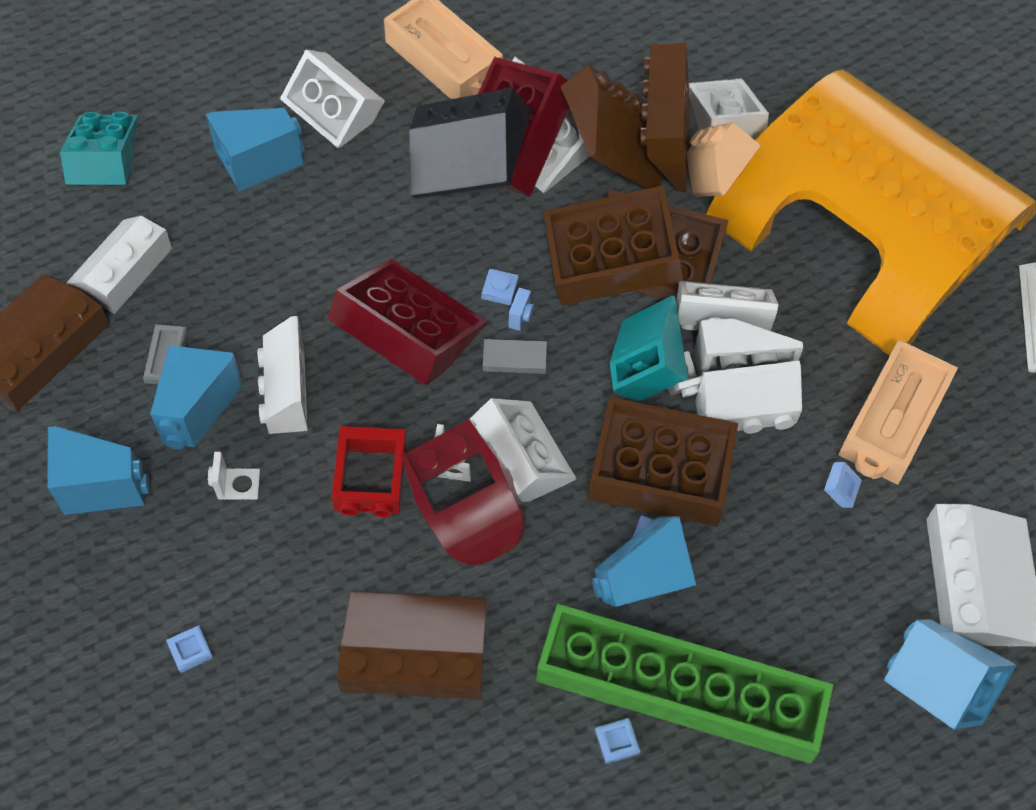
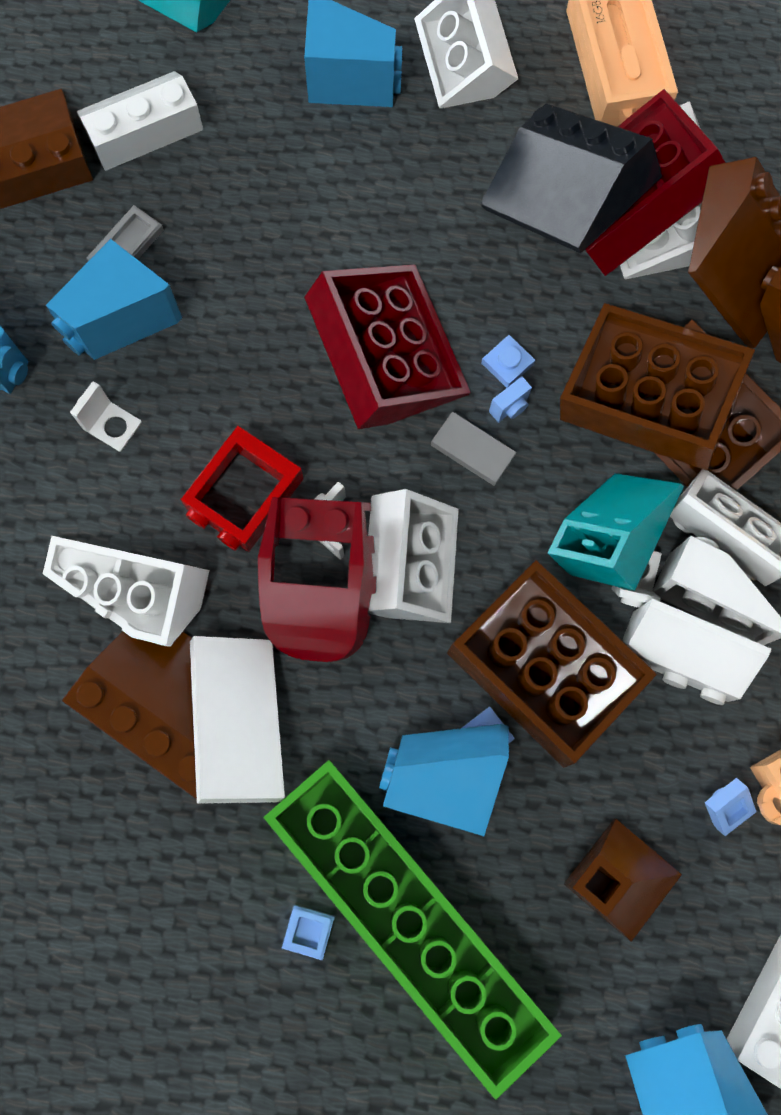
camera: 30 degrees right, 15 degrees up
white slope [257,316,308,434] -> none
none -> white wedge [43,536,209,646]
none -> white tile [190,636,285,803]
none -> reddish brown slope [564,819,682,942]

